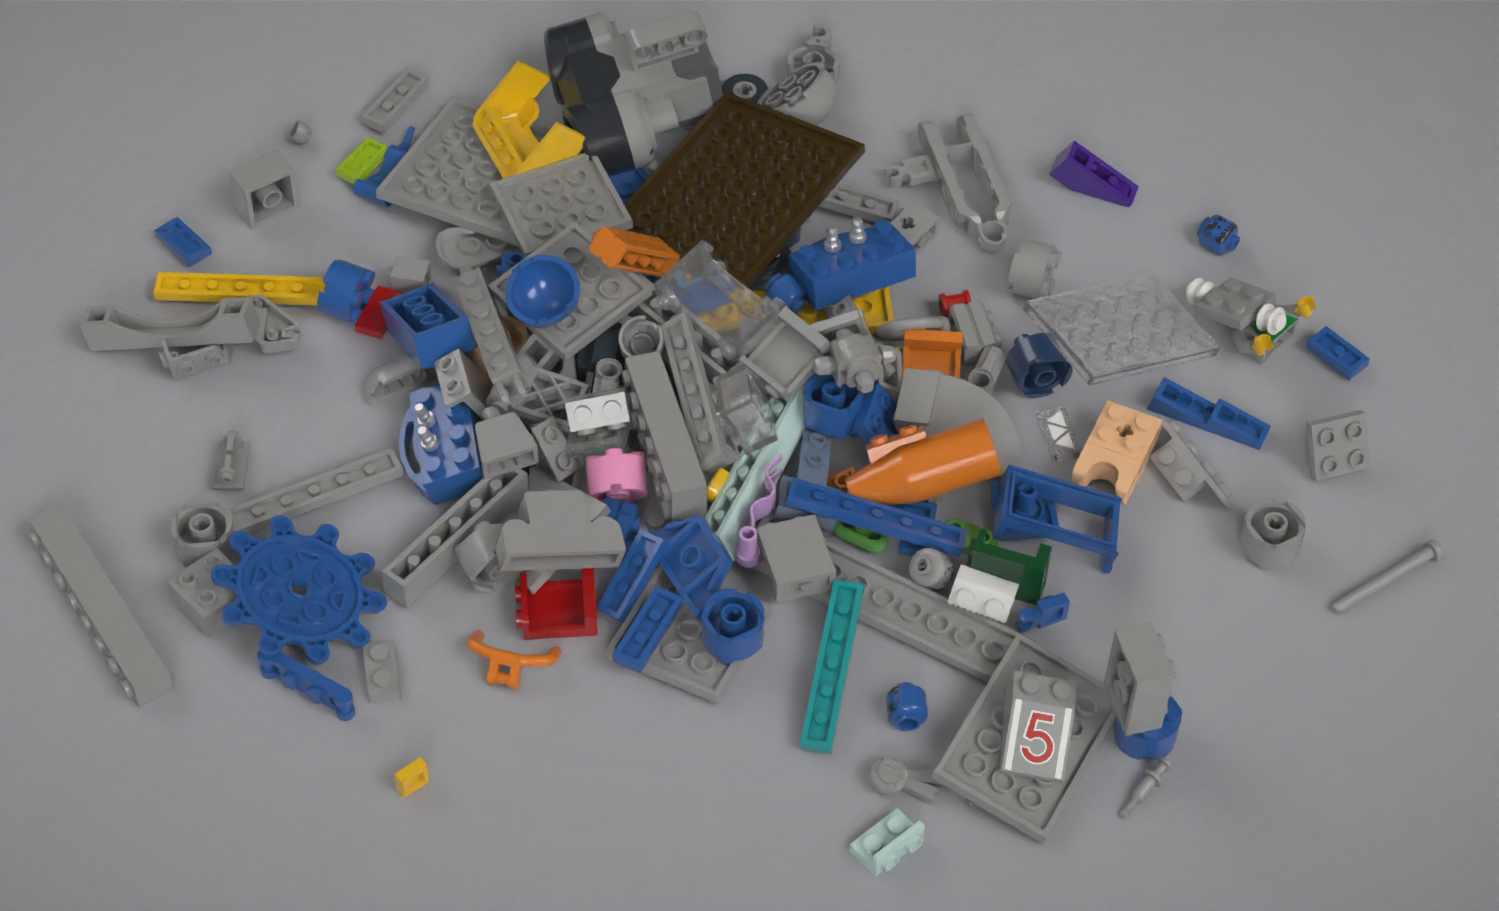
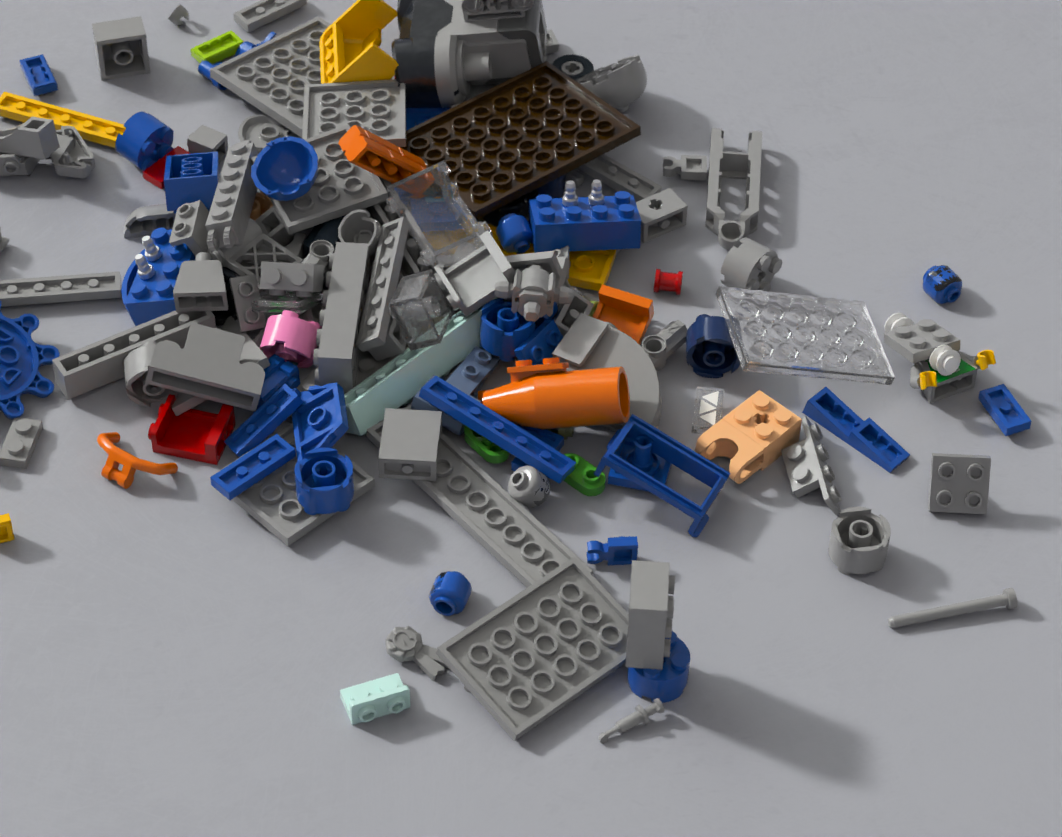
camera: 20 degrees right, 5 degrees down
yellow tile [707,468,730,503] -> none
lavender flag [736,454,782,568] -> none
light grey piece [787,23,840,84] -> none
teal plate [800,579,864,754] -> none
light grey piece [876,316,950,340] -> none
light grey brick [948,300,1001,366] -> none
white brick [948,564,1019,624] -> none
dark green panel [966,528,1052,605] -> none
light grey slope [1000,670,1076,784] -> none
dark purple slope [1049,140,1139,208] -> none

